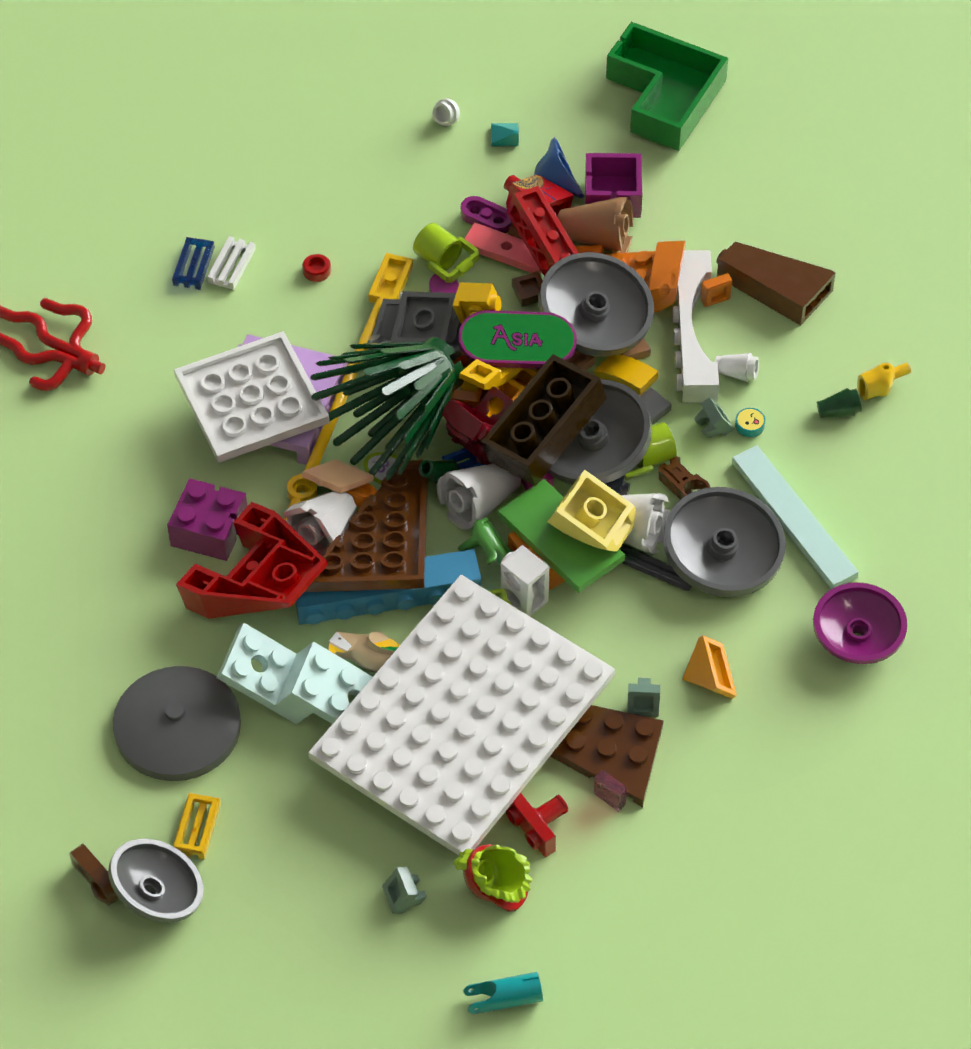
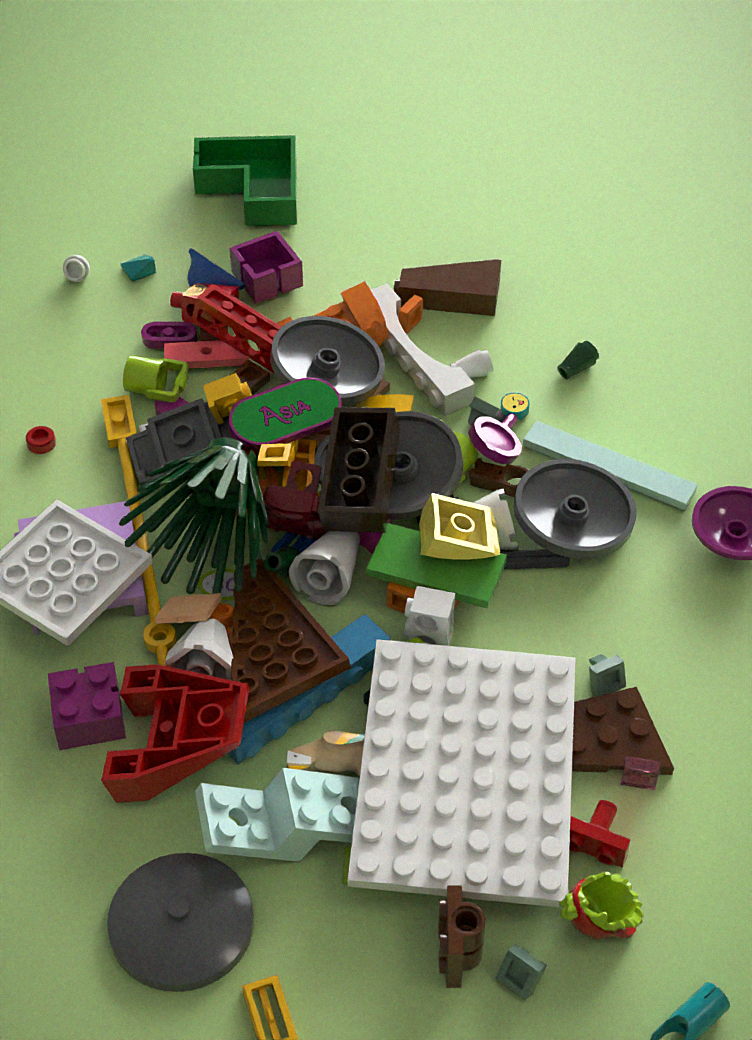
camera: 30 degrees left, 5 degrees down
bright green piece [458,517,514,565] -> none
medium nougat cone [556,197,634,253] -> none
light orange slope [682,635,737,699] -> none
yellow piece [857,362,911,400] -> none
none -> reddish brown plate [438,885,485,988]
none -> piece [468,413,522,464]

